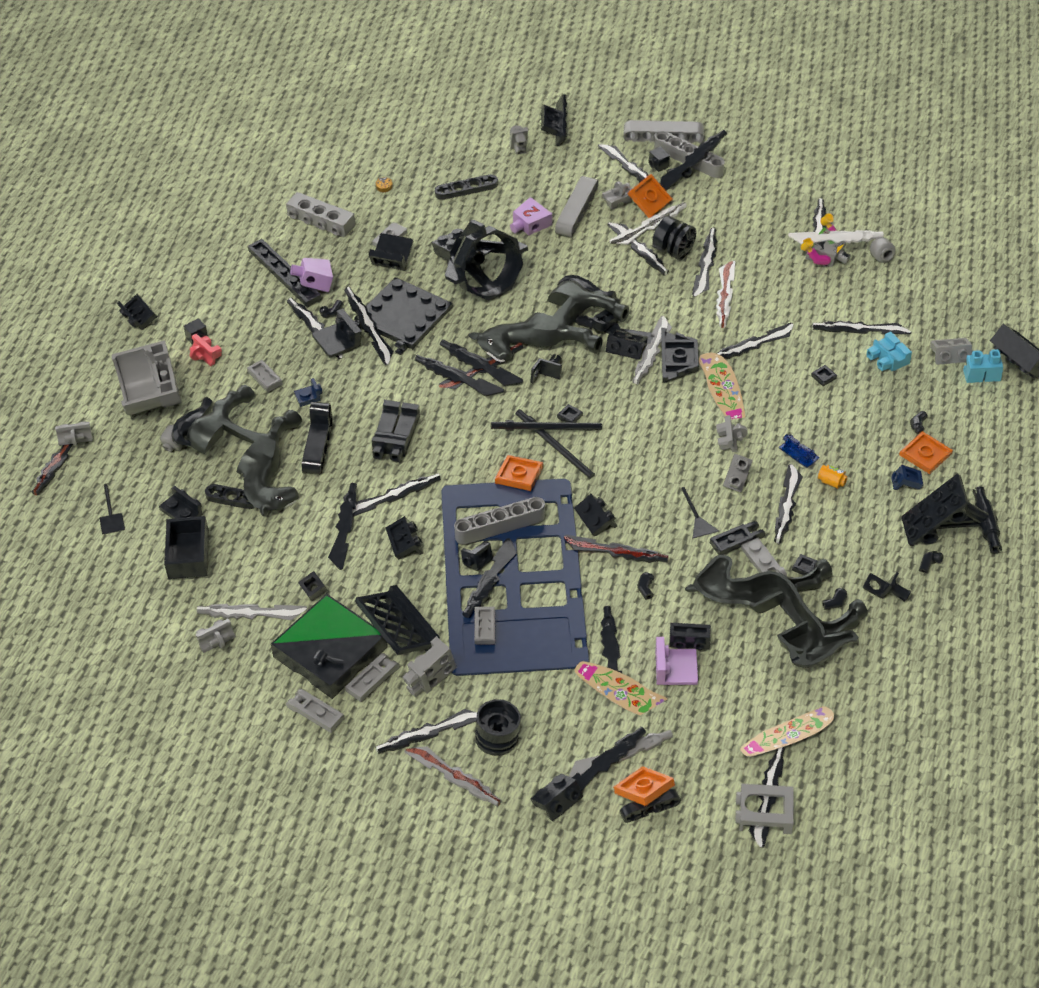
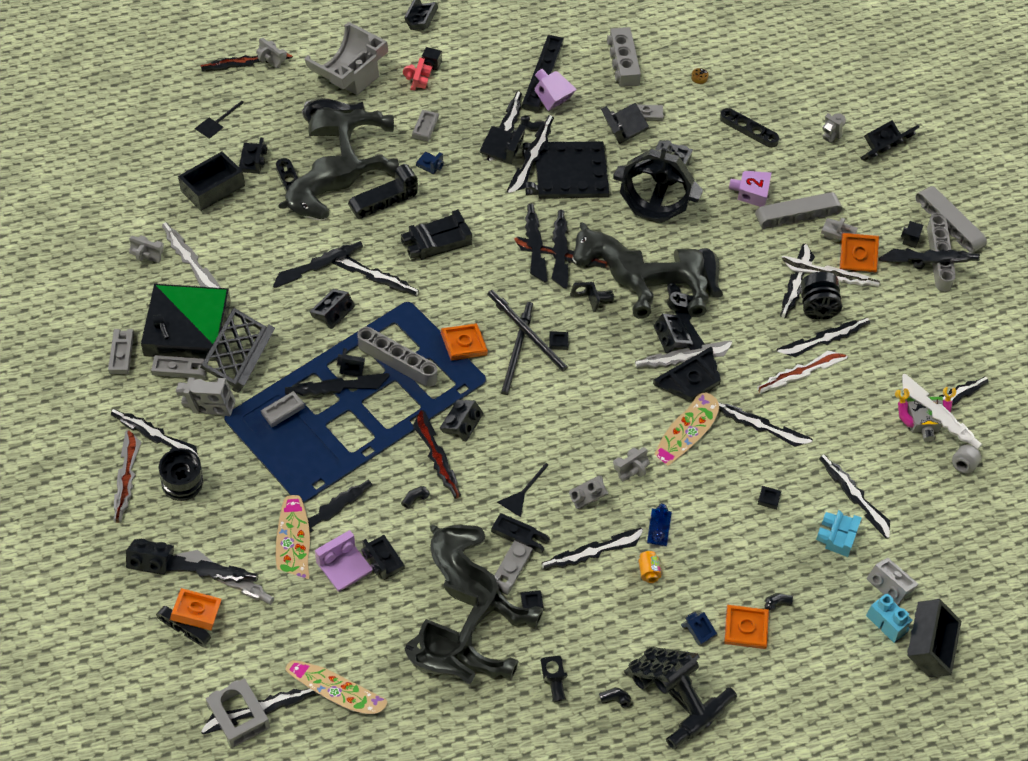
camera: 50 degrees right, 5 degrees up
black plate [298,571,328,601] -> none
sword [598,144,648,182] -> none
black arm [822,588,848,610] -> none

